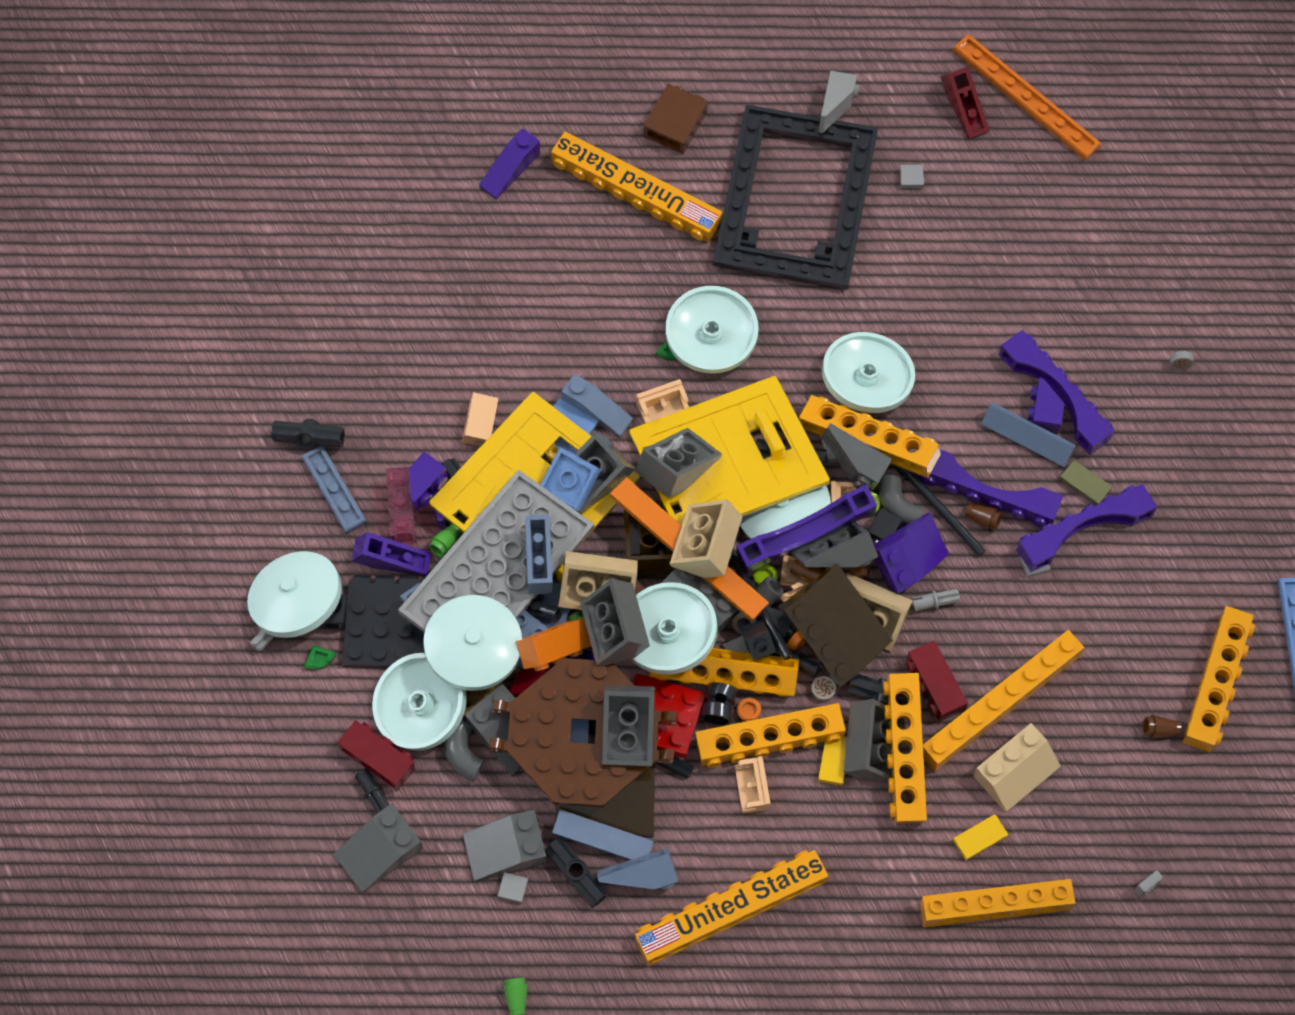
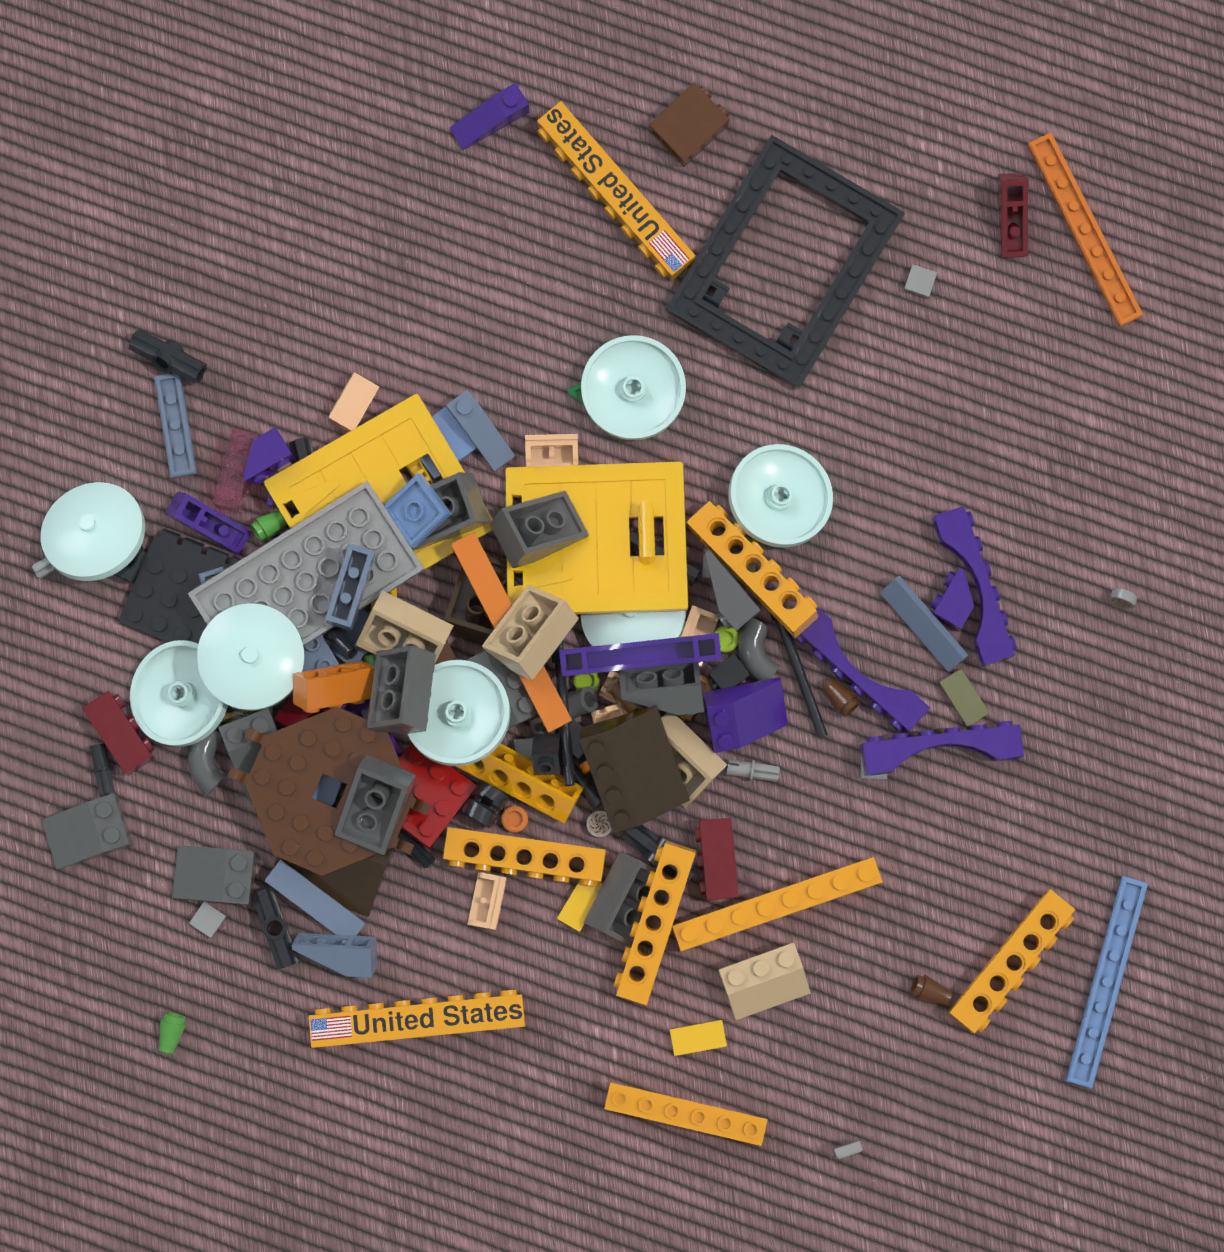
camera: 20 degrees right, 15 degrees up
green tile [304,645,336,671] -> none
light grey slope [819,71,860,133] -> none

